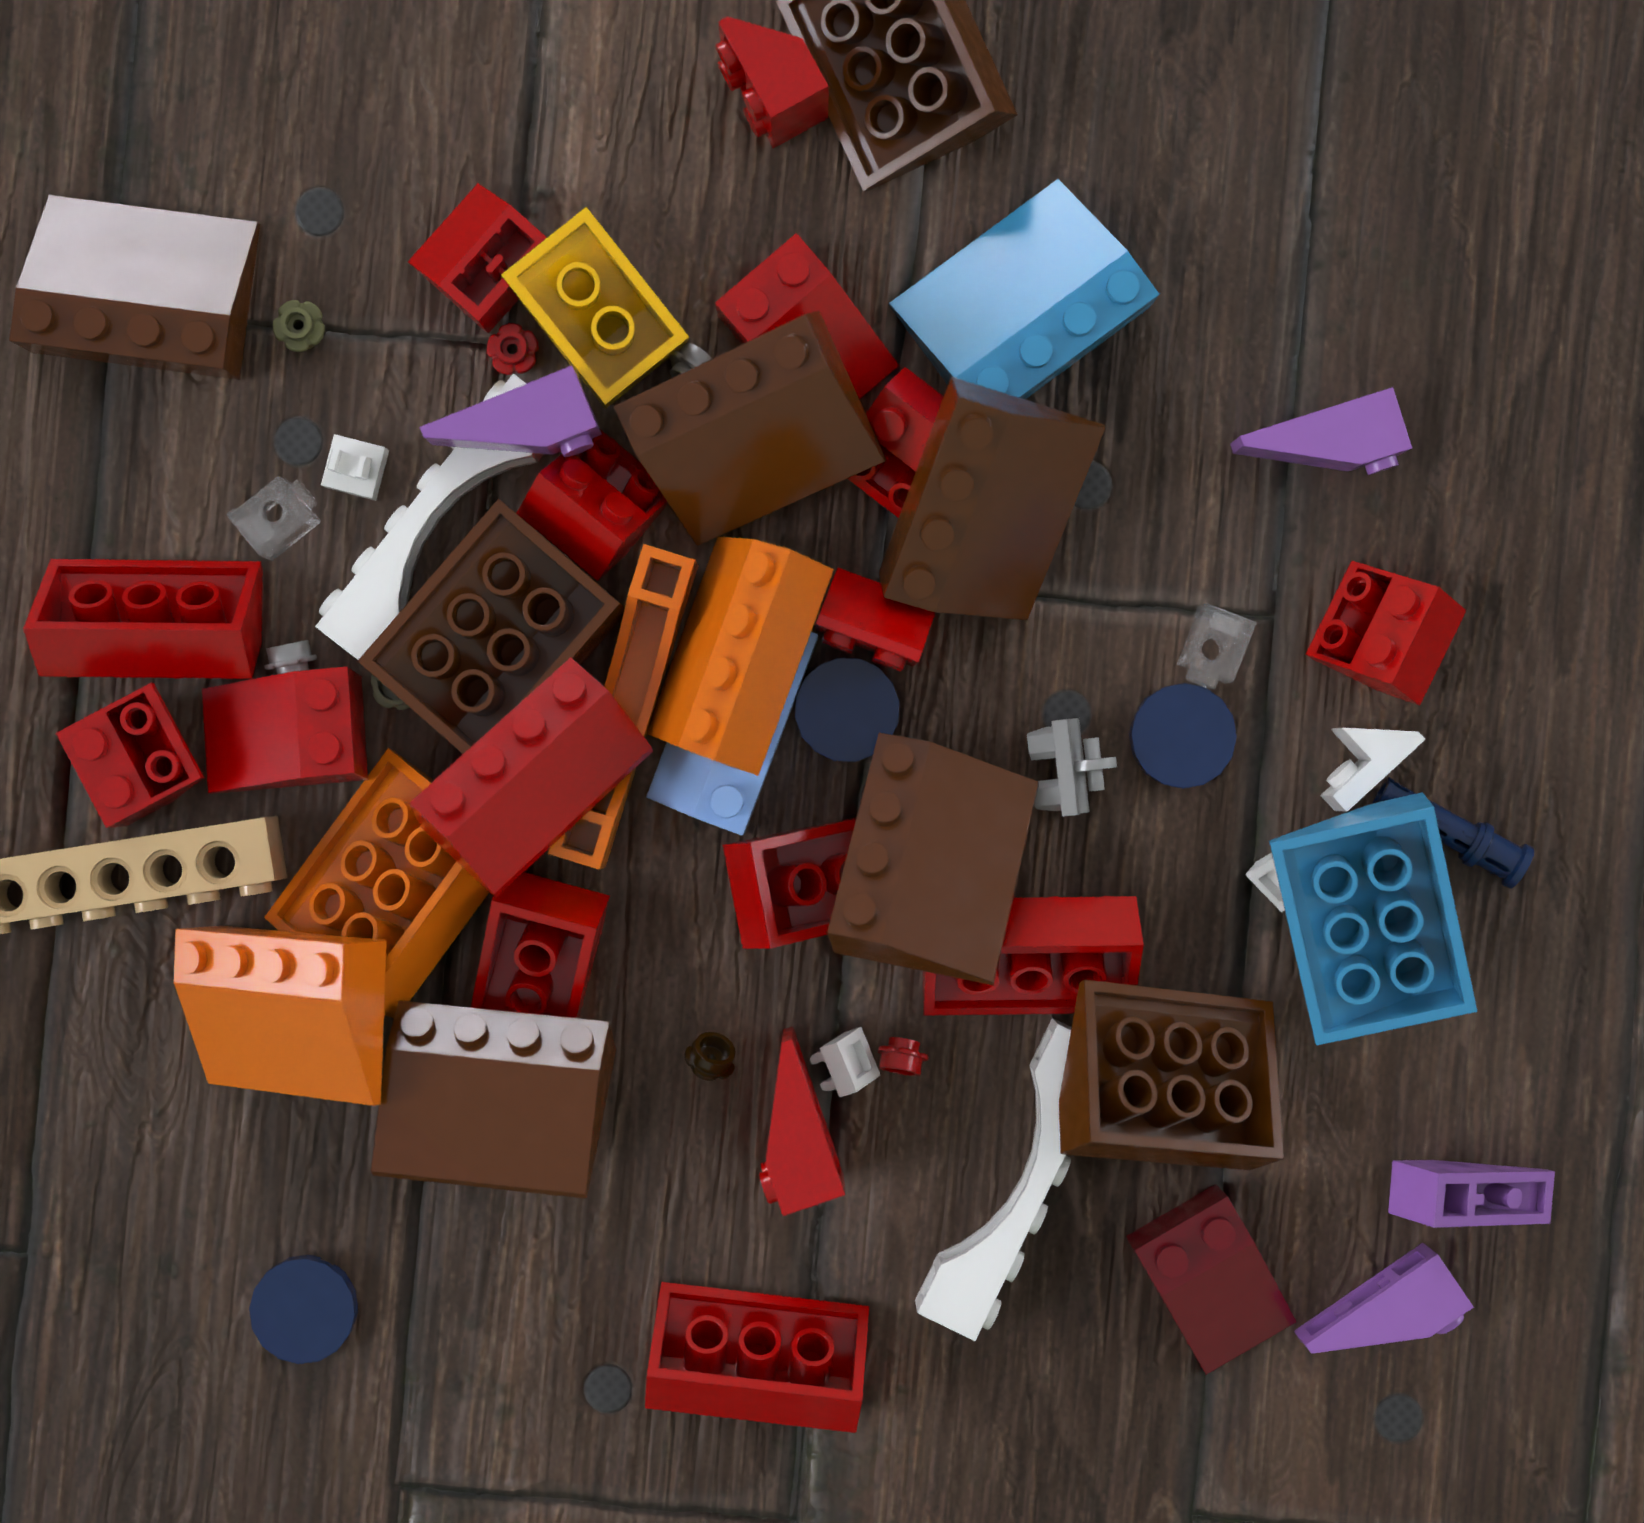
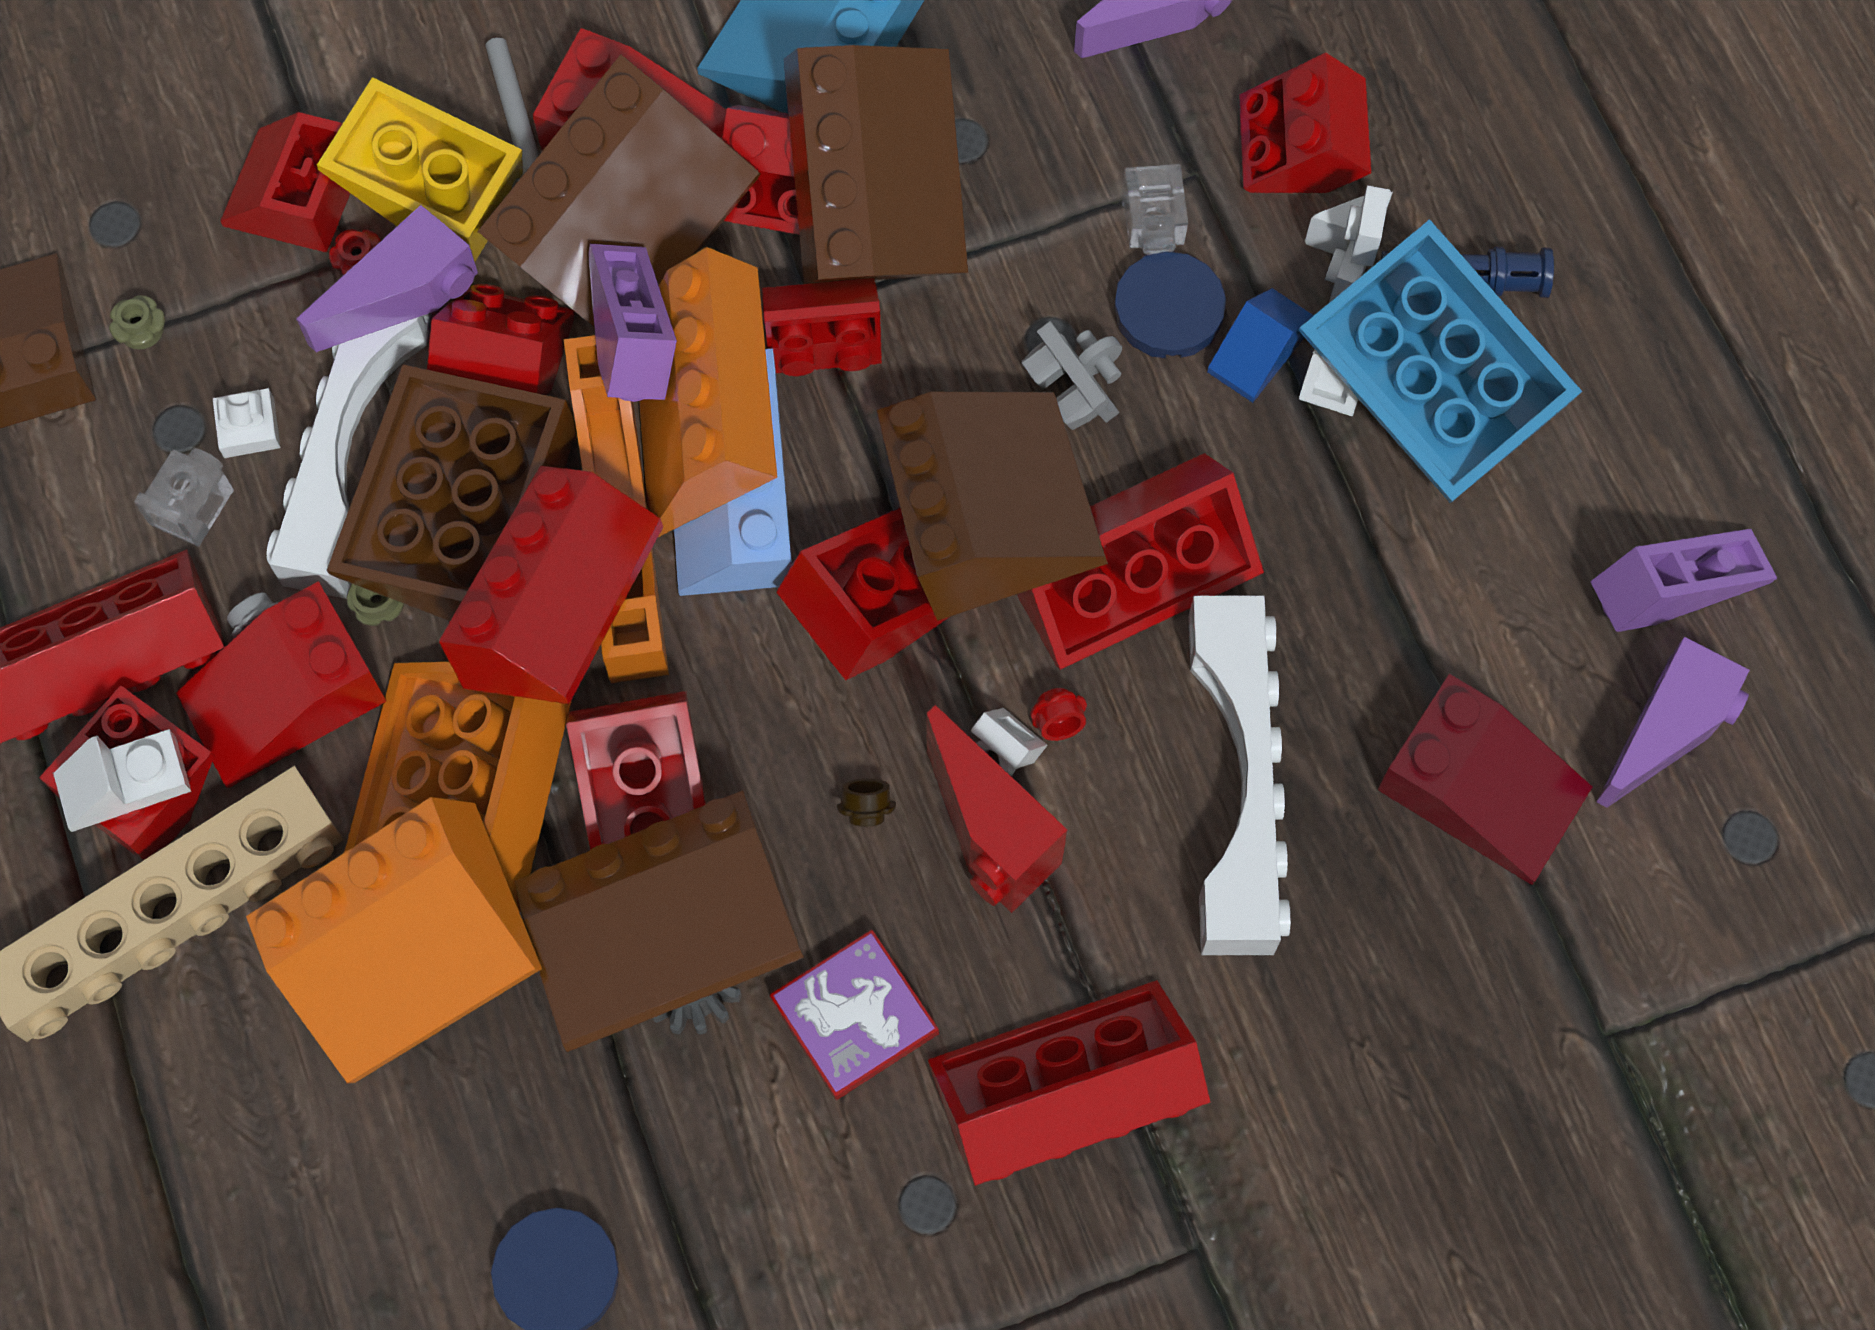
camera: 25 degrees left, 20 degrees down
dark blue tile [795,658,899,762] -> none
reddish brown slope [1059,980,1284,1170] -> none
none -> white slope [53,729,191,832]
none -> light grey bar [485,38,539,172]
none -> medium lavender slope [588,244,677,402]
none -> tile [769,930,939,1101]
none -> blue slope [1207,288,1314,403]
none -> white plate [1344,185,1390,267]

